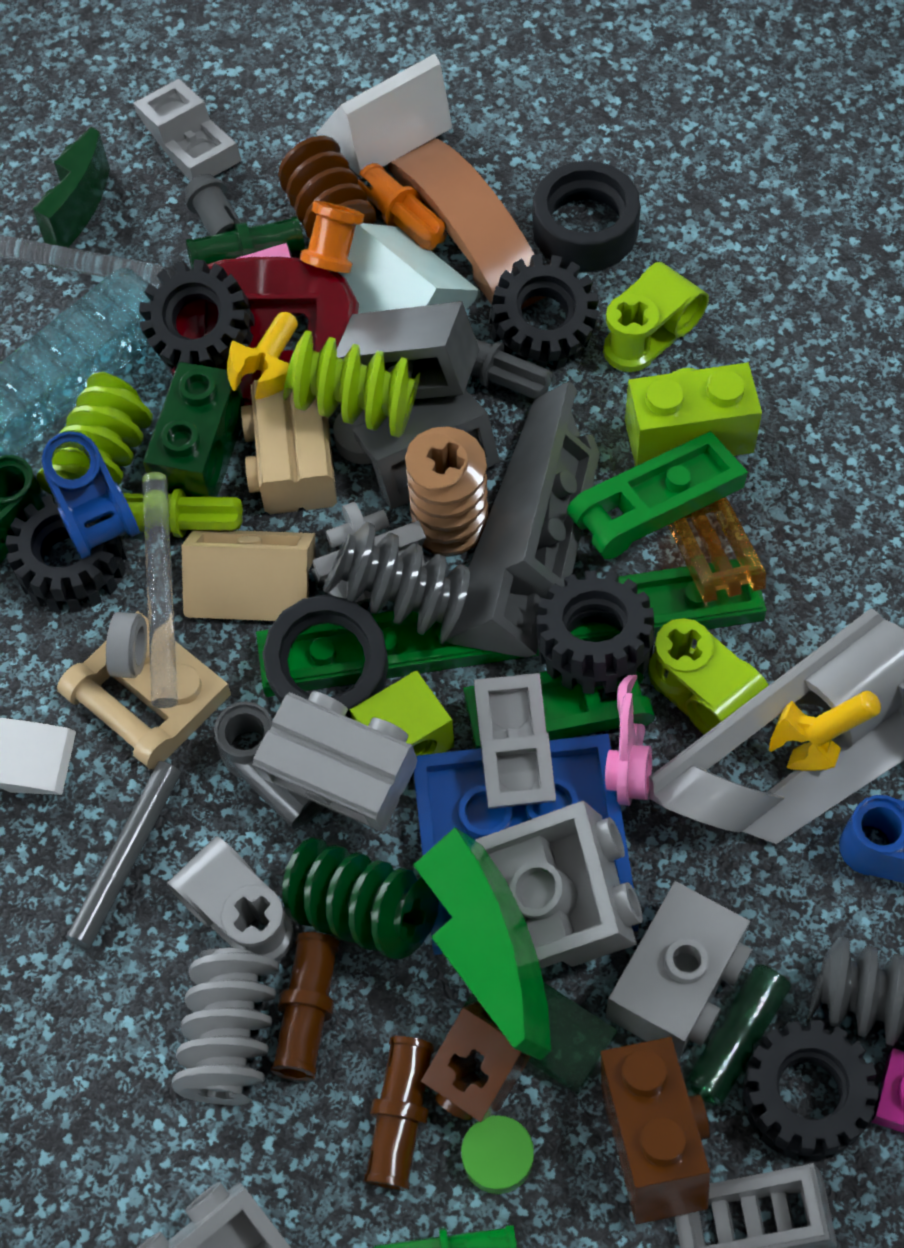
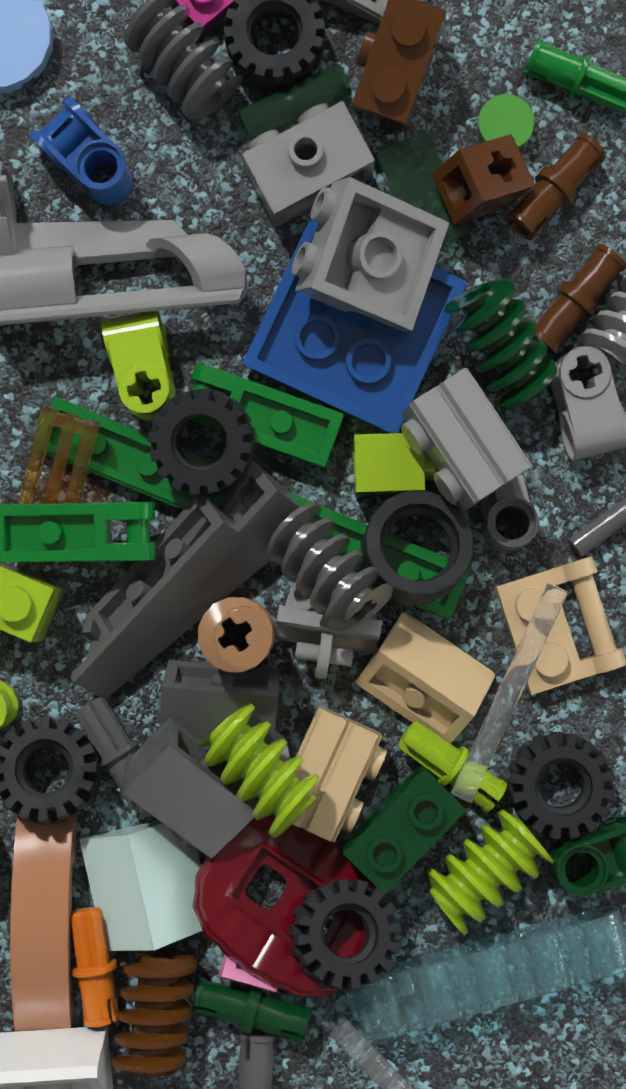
camera: 150 degrees left, 25 degrees up
blue piece [42,431,140,560] -> none
light grey tile [106,612,147,678] -> none
yellow bar [227,312,298,400] -> none
orange bush [300,201,365,273] -> none
green slope [413,827,551,1060] -> none
light grey slope [474,673,556,809] -> none
bright pink plate [605,675,652,806] -> none
yellow bar [769,691,881,771] -> none

